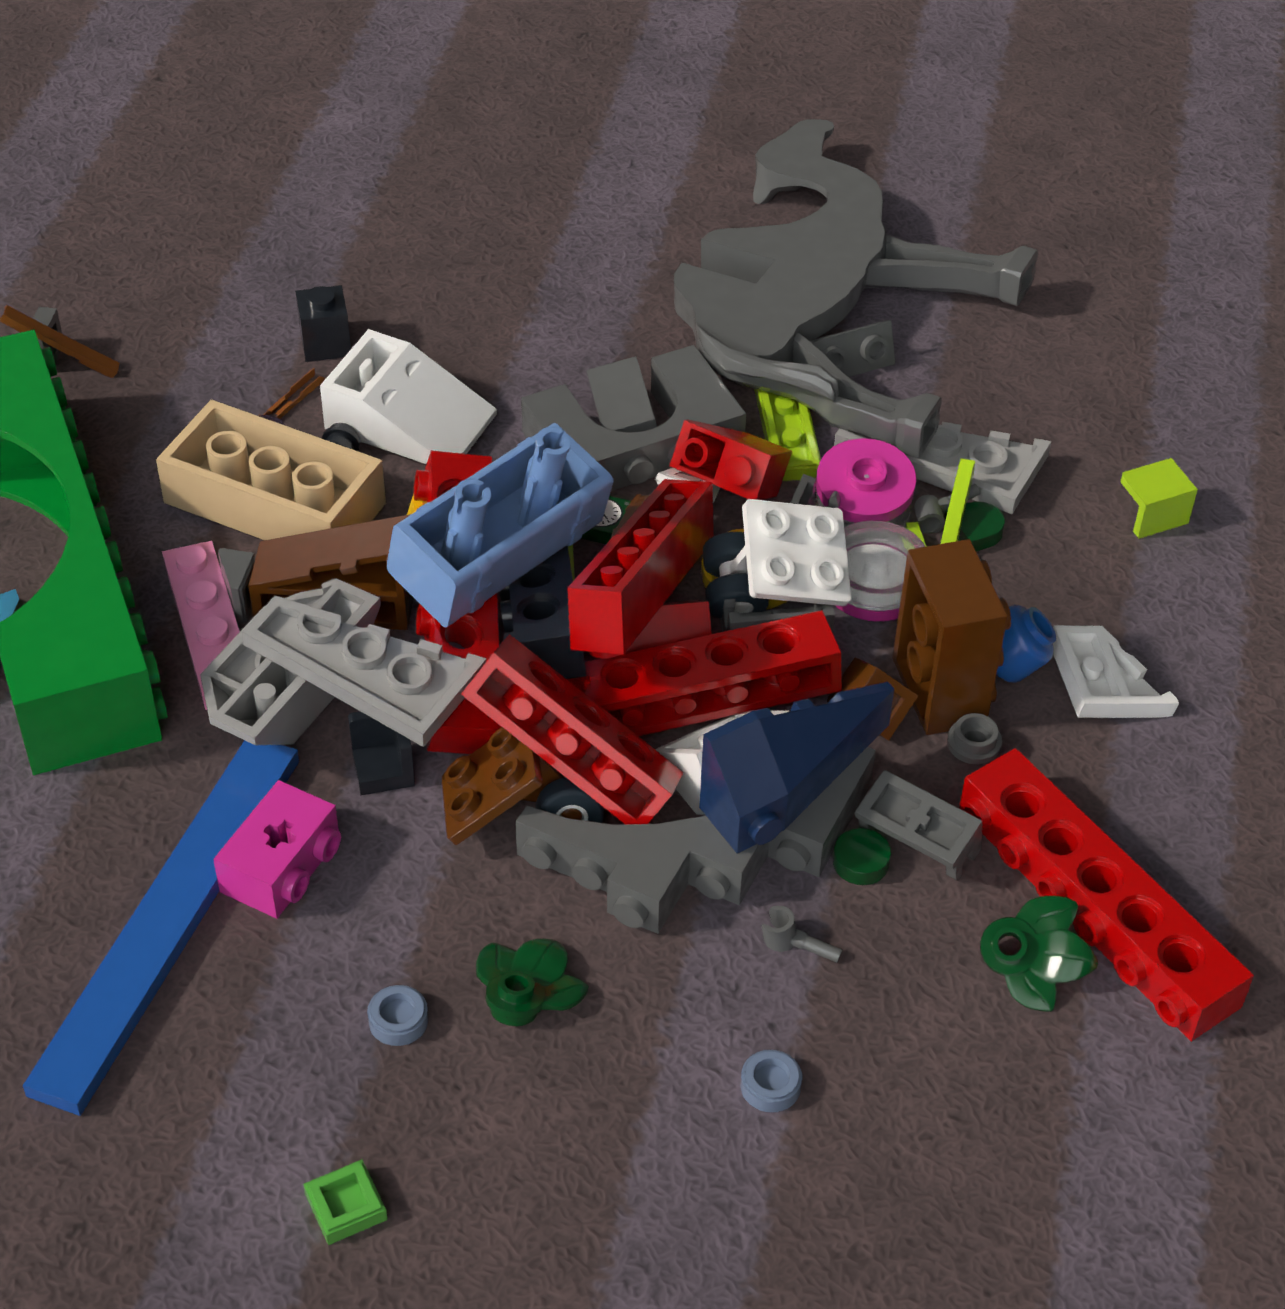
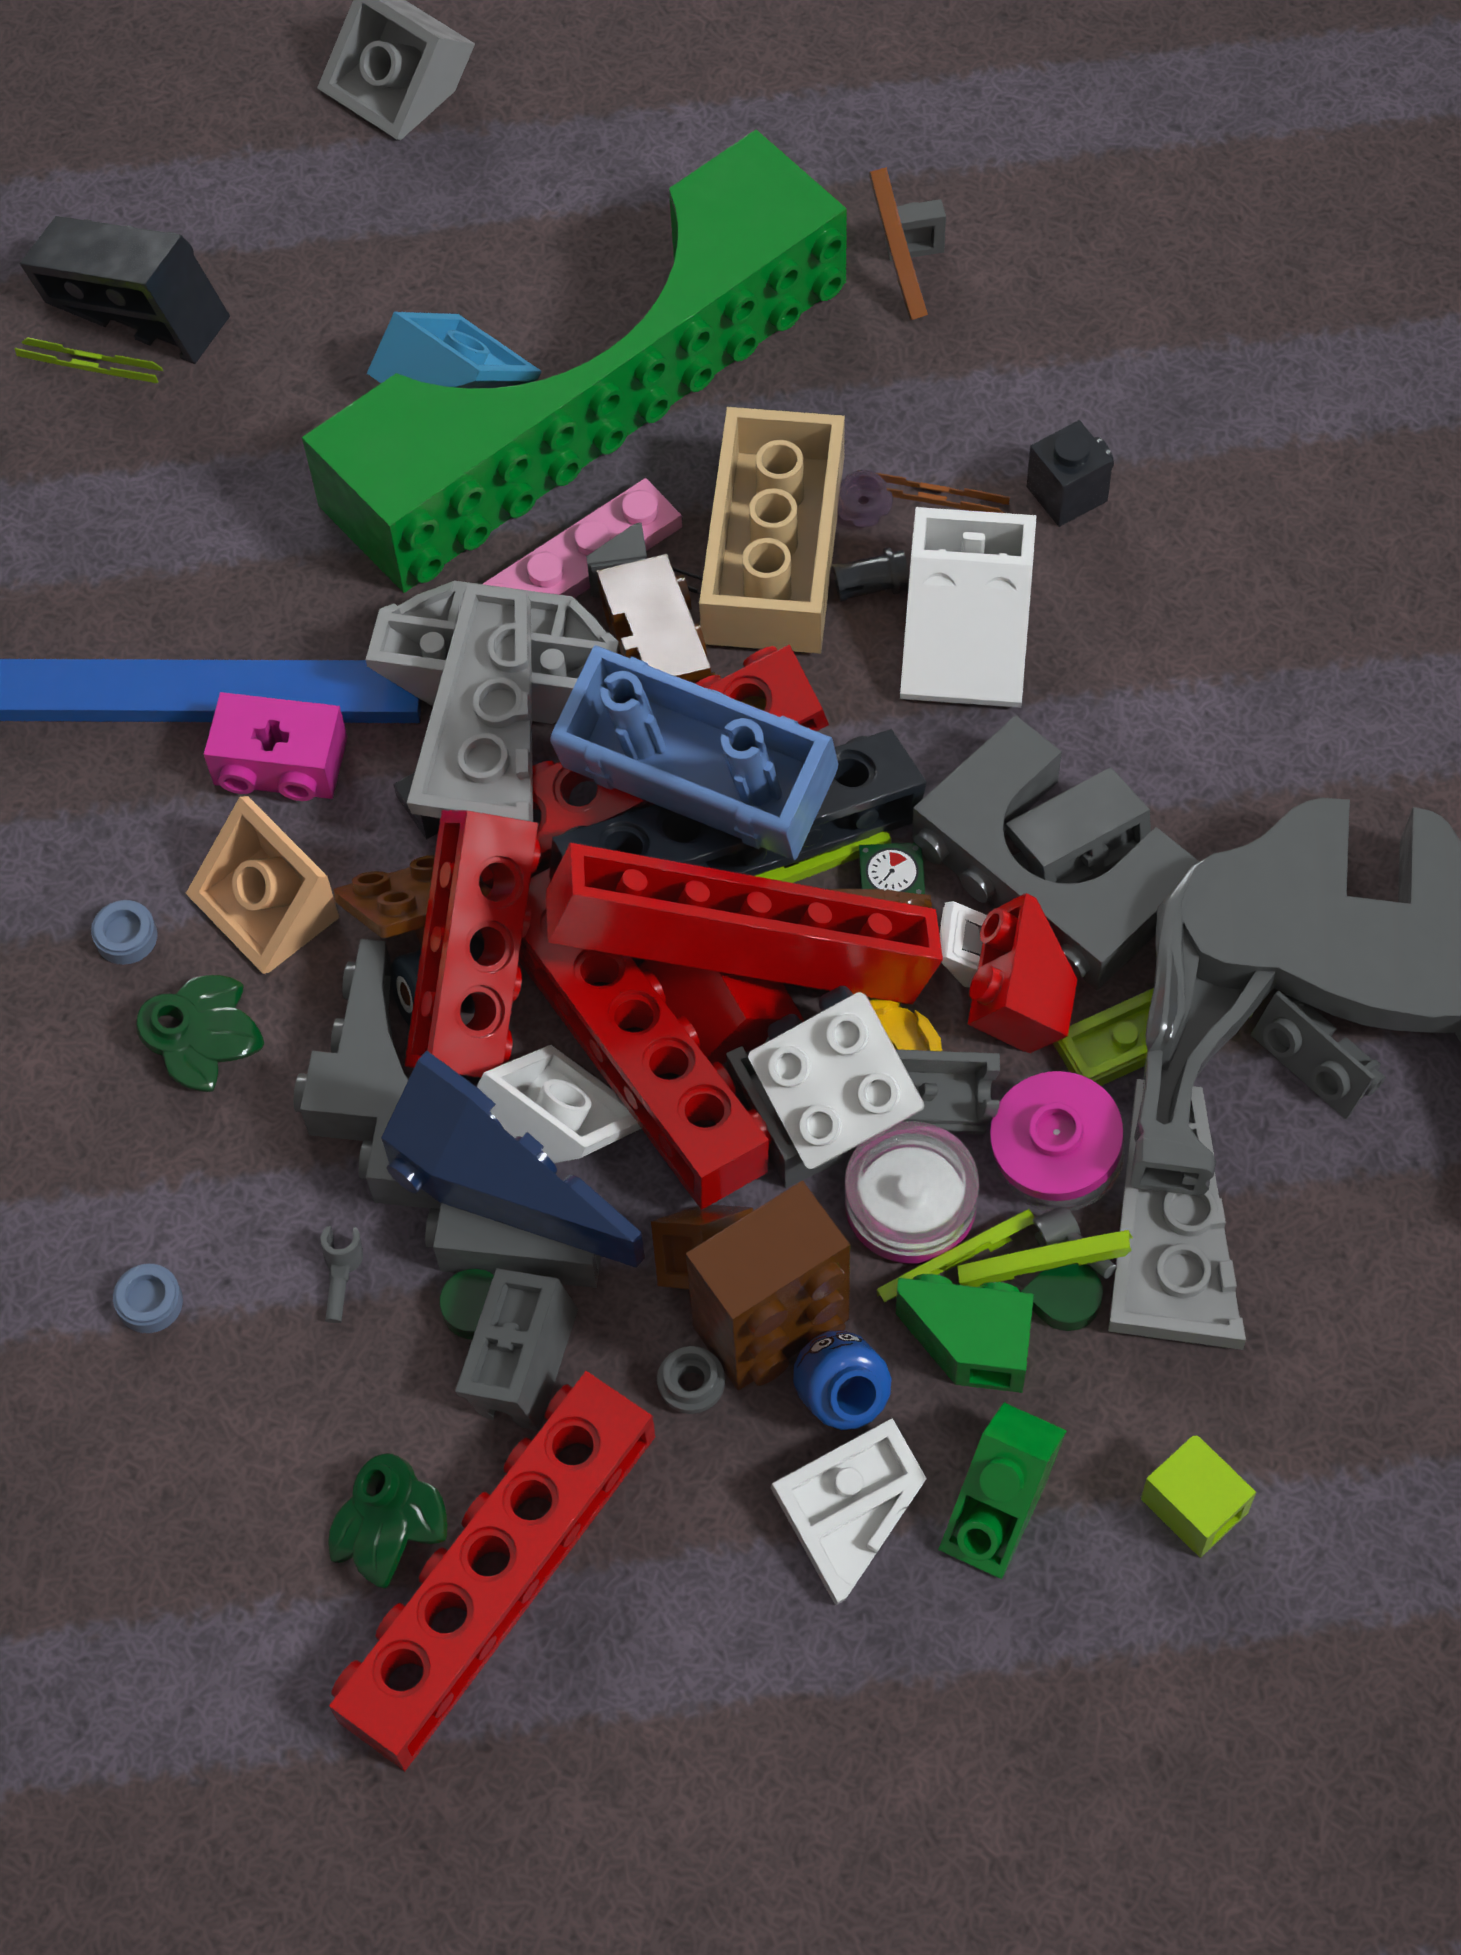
camera: 75 degrees right, 15 degrees up
none -> light nougat slope [186,796,339,974]
none -> green slope [896,1274,1034,1393]
none -> green slope [938,1402,1067,1579]

